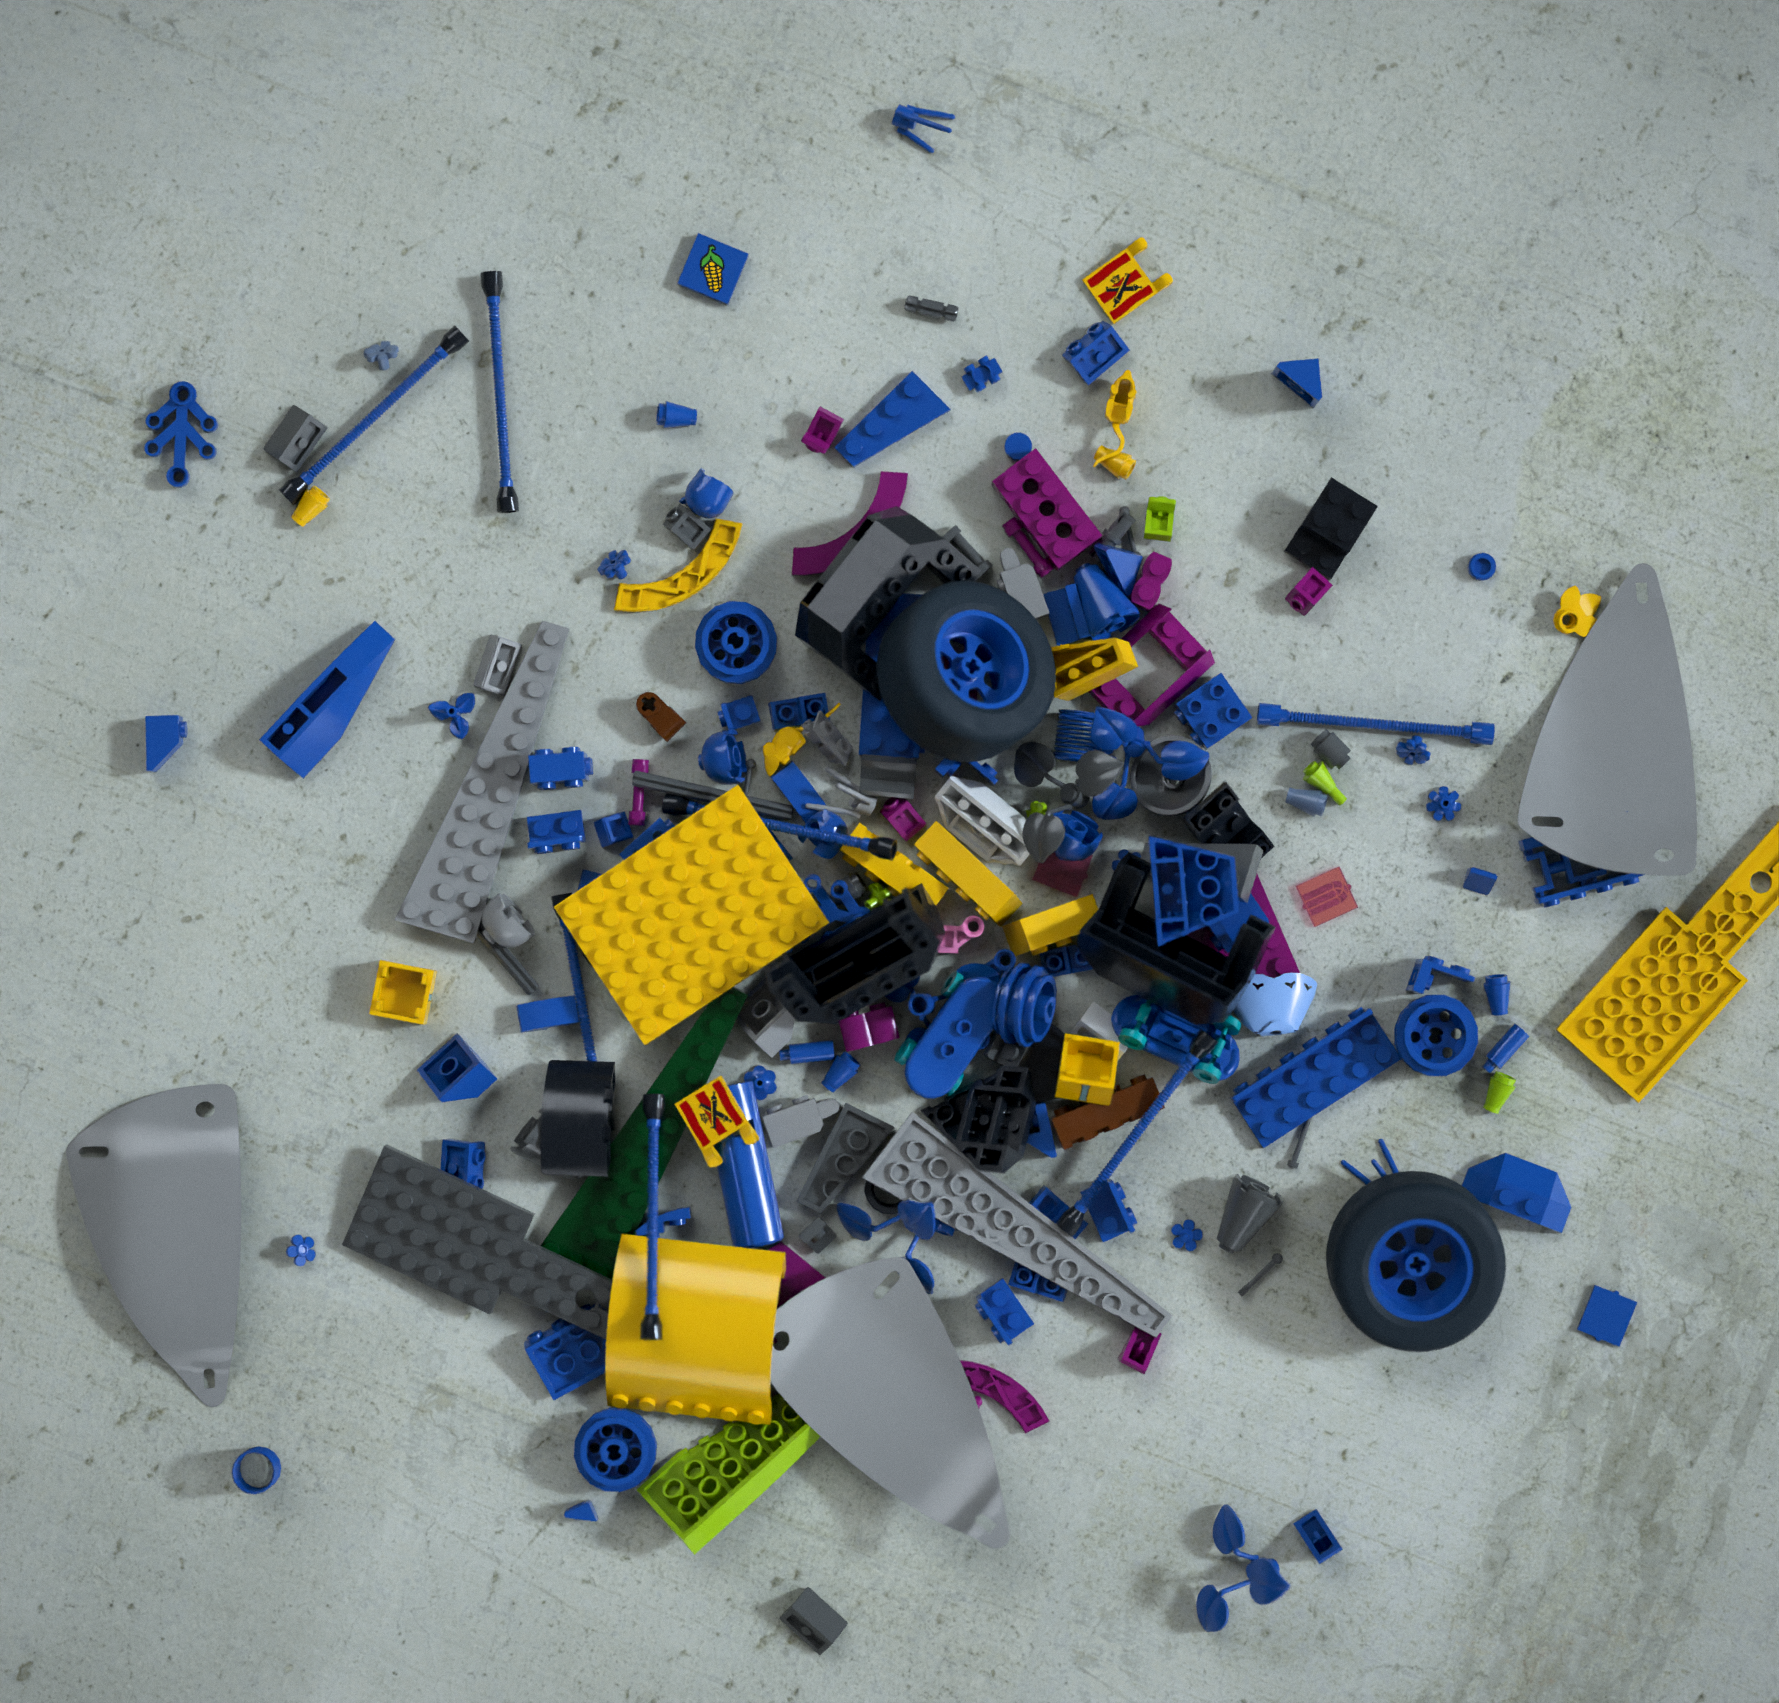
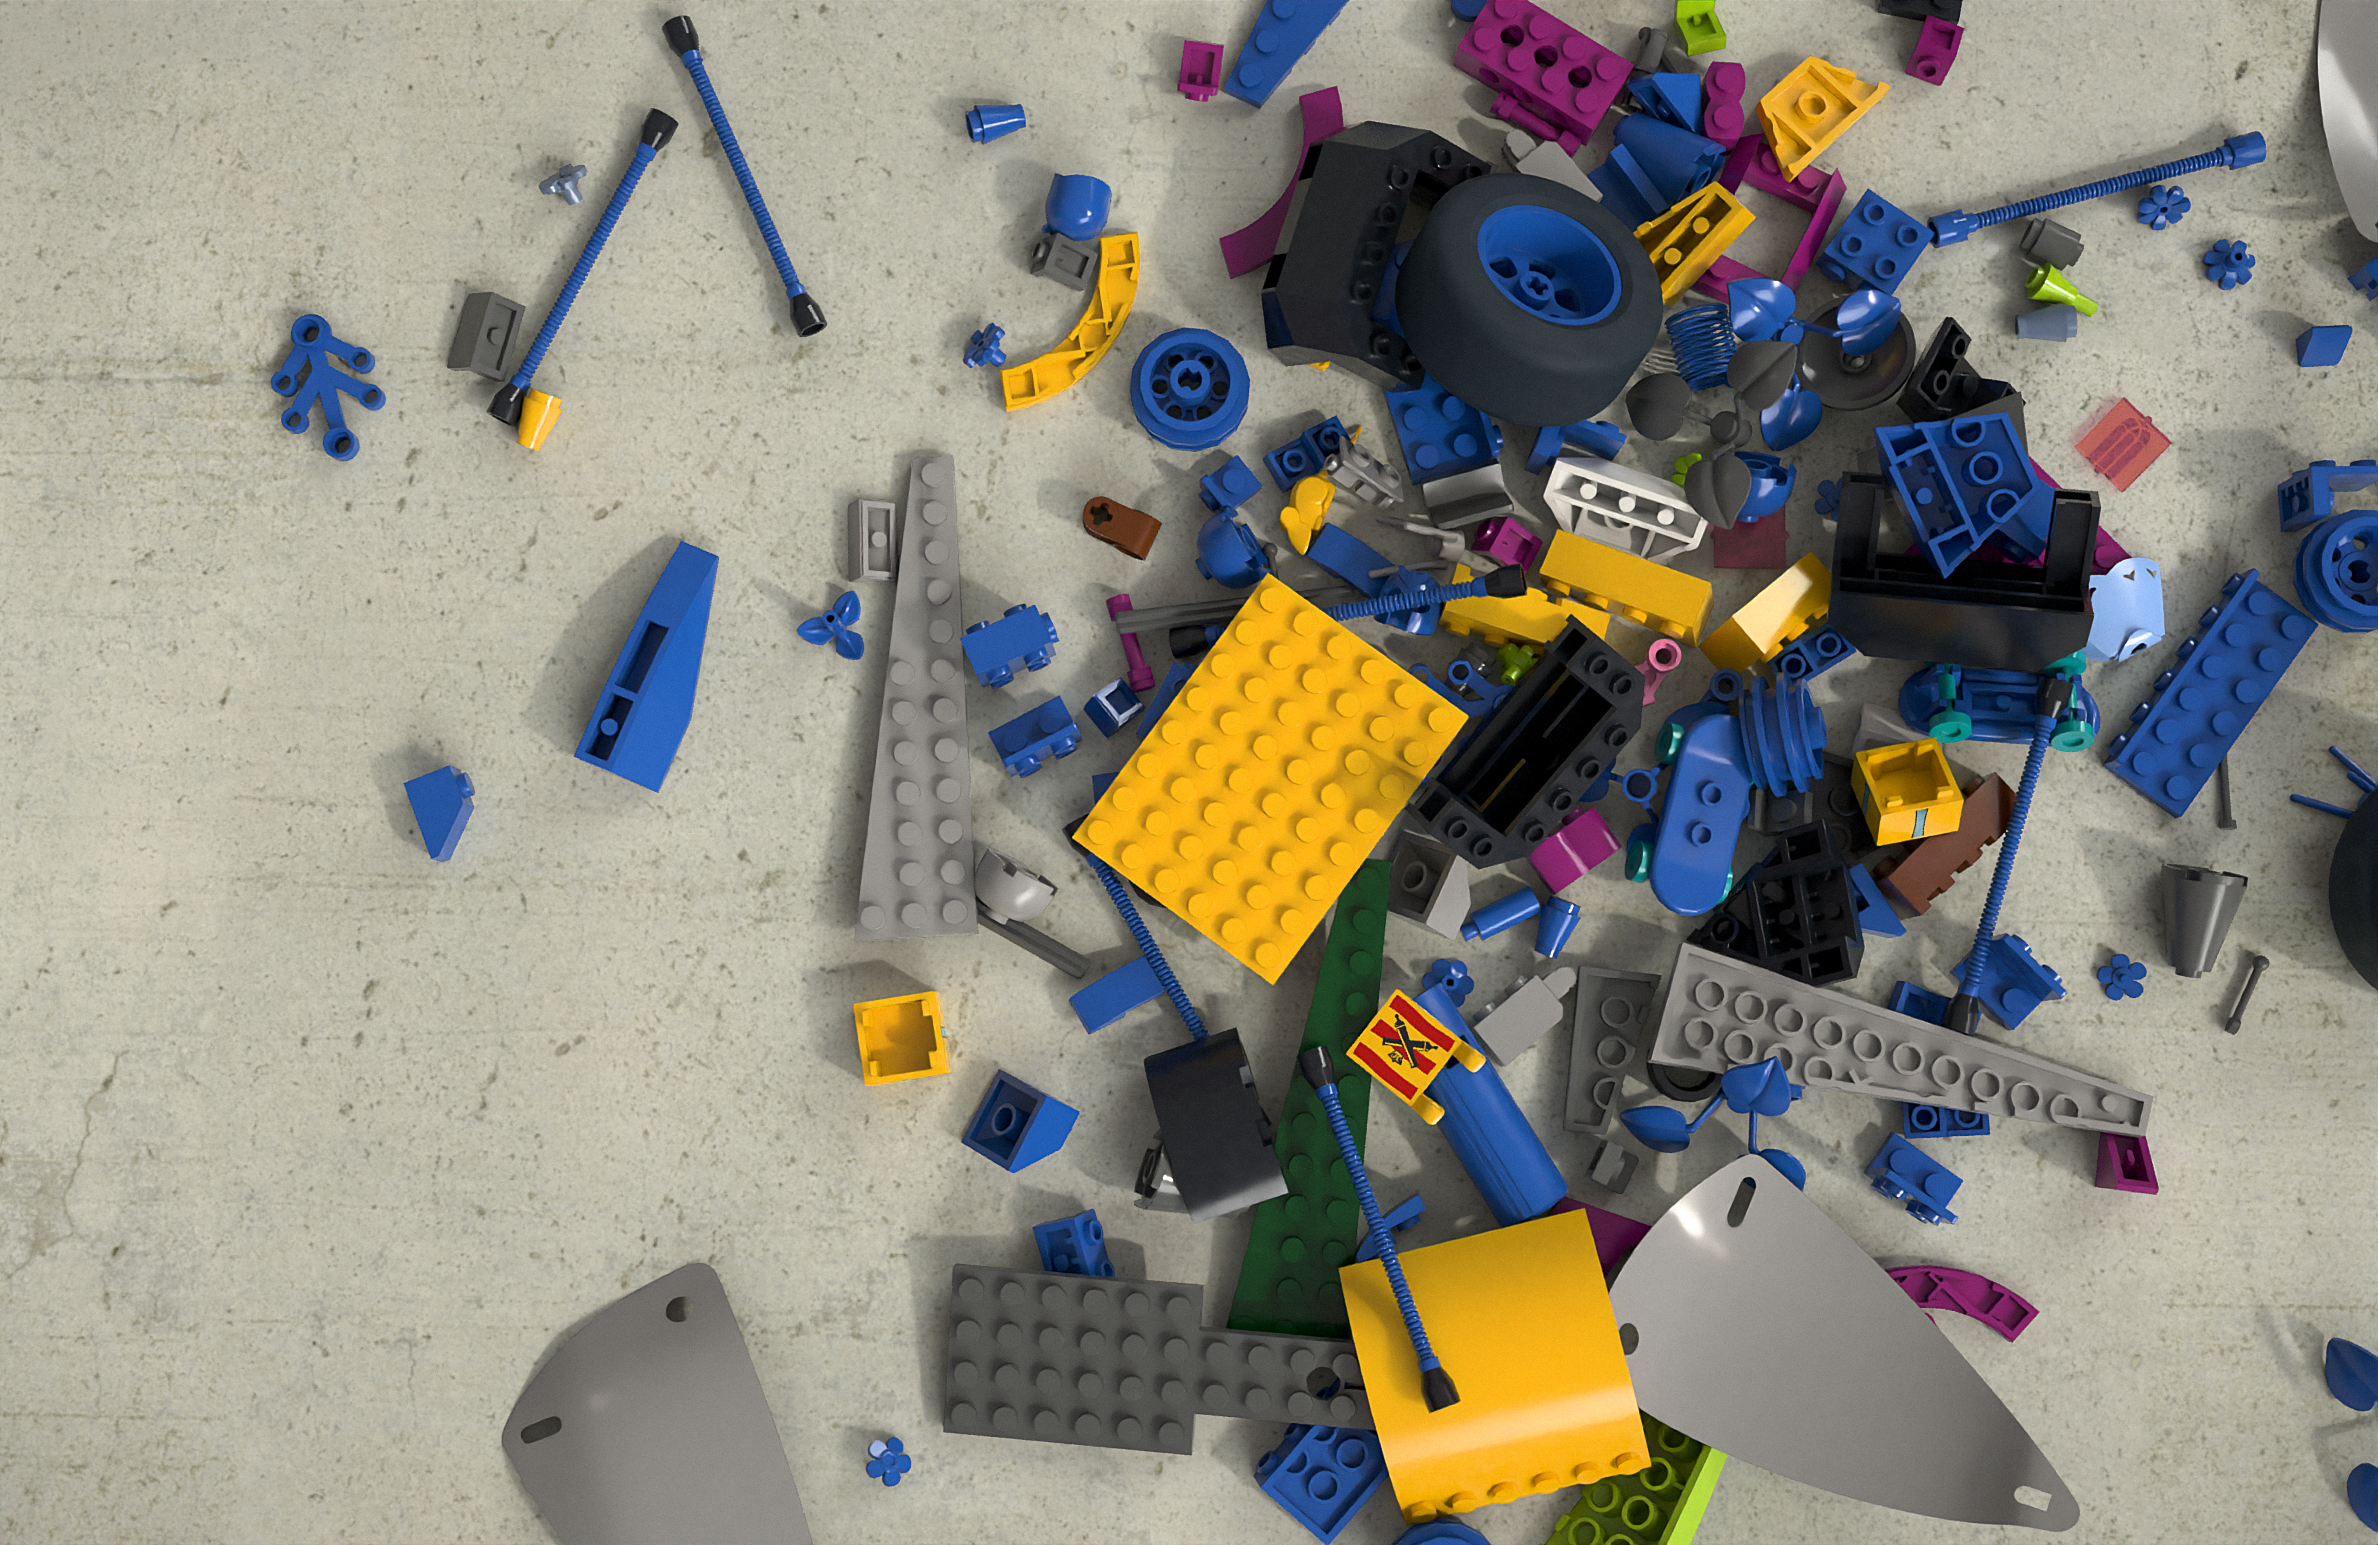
camera: 15 degrees left, 5 degrees down
none -> yellow wing [1755,55,1891,183]

